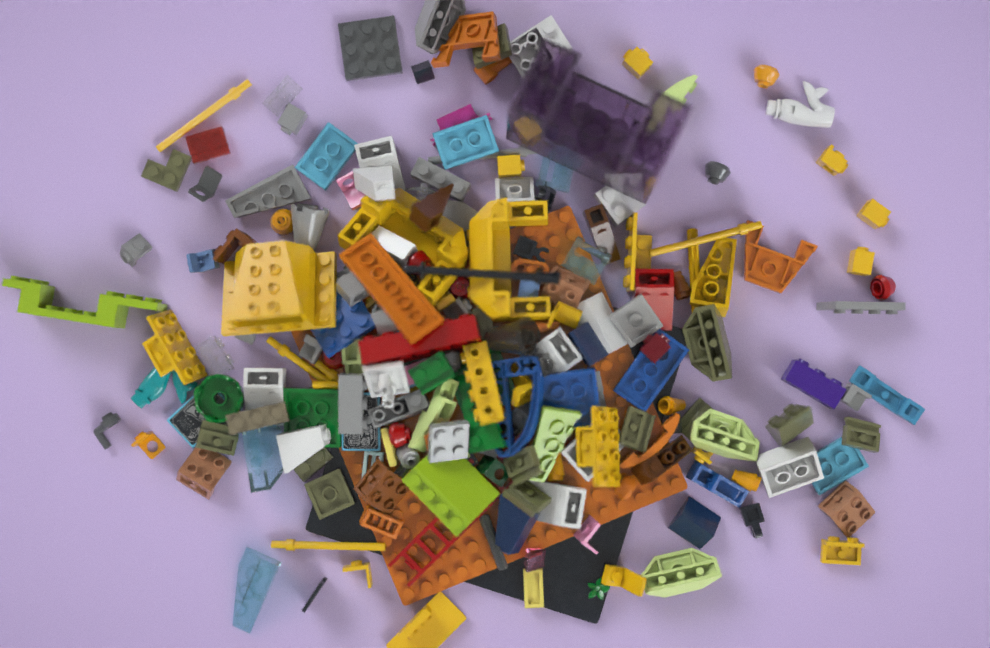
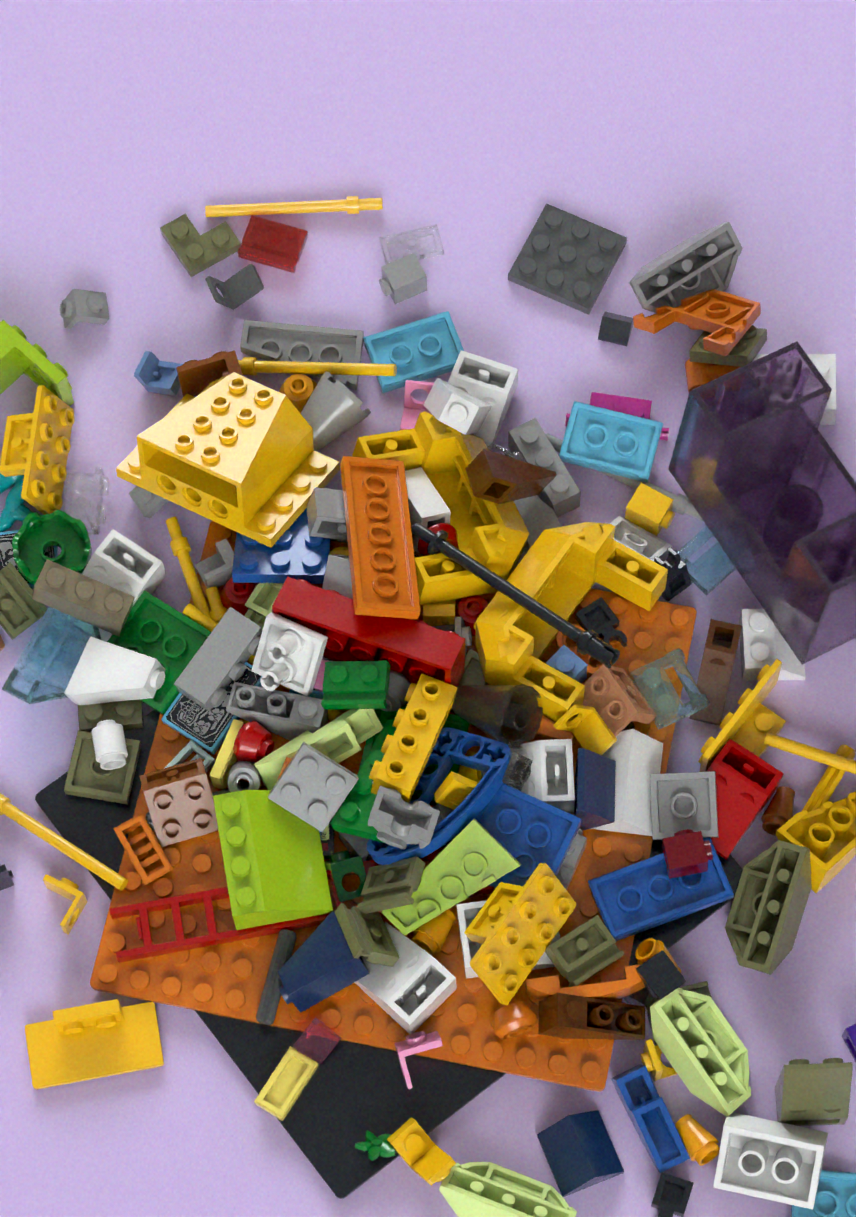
camera: 40 degrees right, 20 degrees down
none -> white brick [91,720,128,770]
none -> yellow bar [238,357,397,376]
none -> light grey cylinder [368,786,440,849]
none -> black slope [636,951,686,1000]

